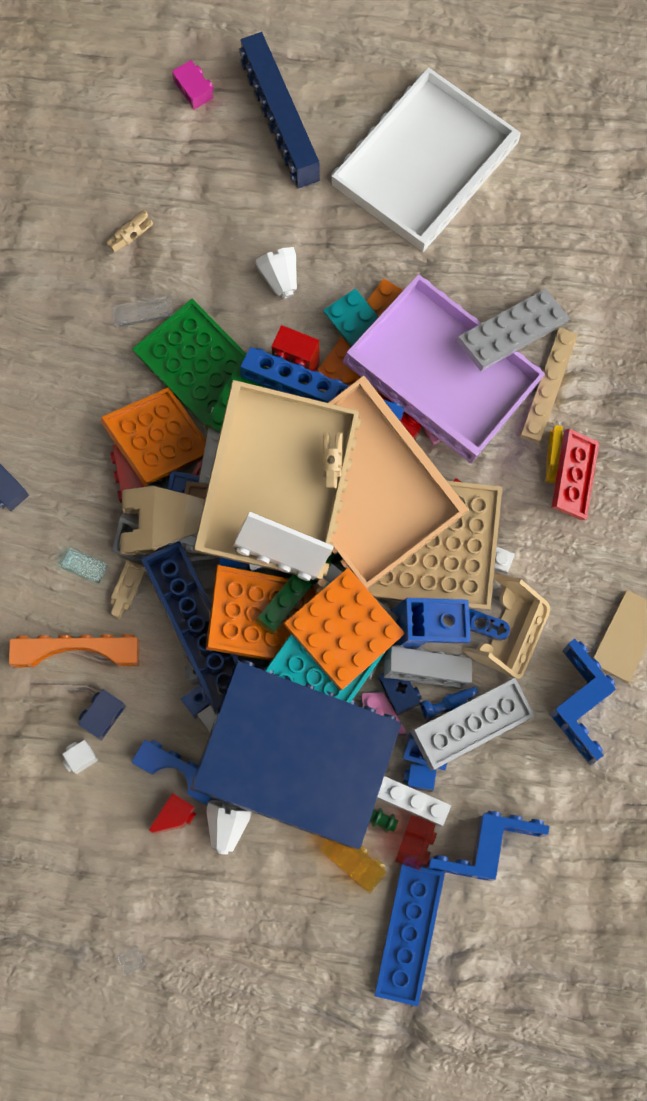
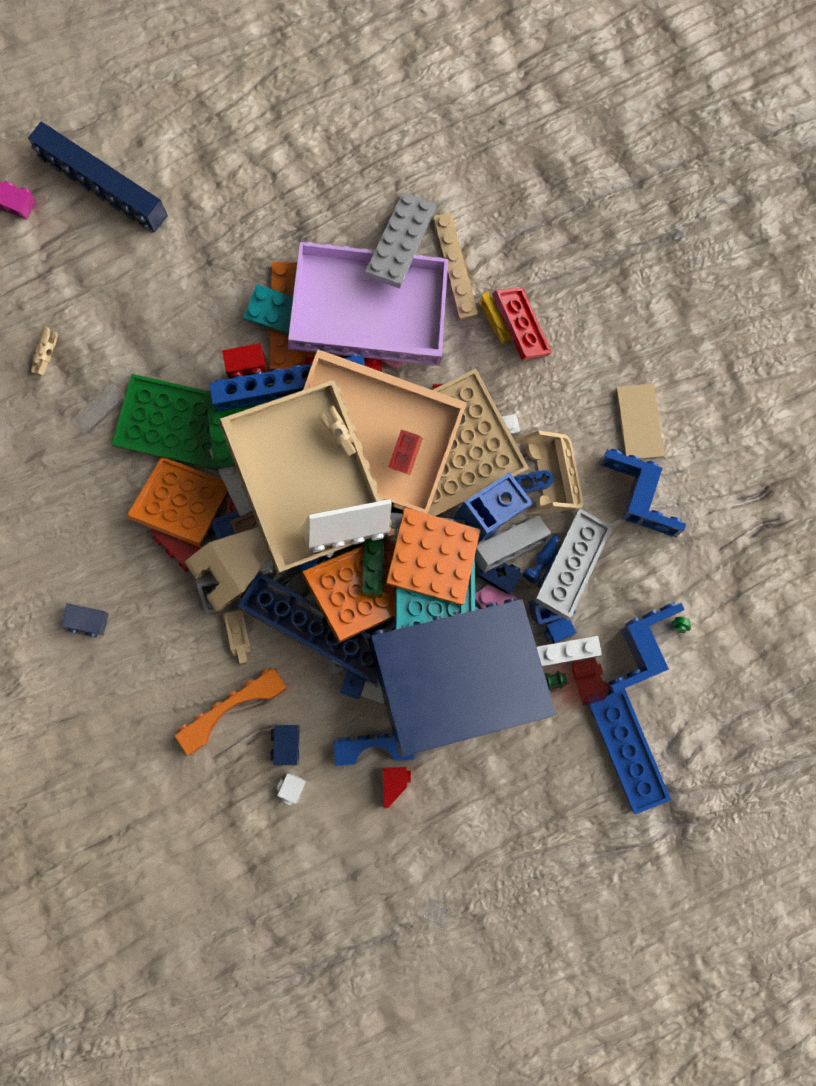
camera: 35 degrees left, 5 degrees up
clear light blue tile [61,548,108,584] -> none
white cone [207,800,252,854] -> none
white cone [255,247,297,299] -> none
clear yellow brick [320,840,387,894] -> none
white panel [331,67,521,252] -> none
none -> red hinge [388,429,423,475]
none -> green plate [671,617,691,633]

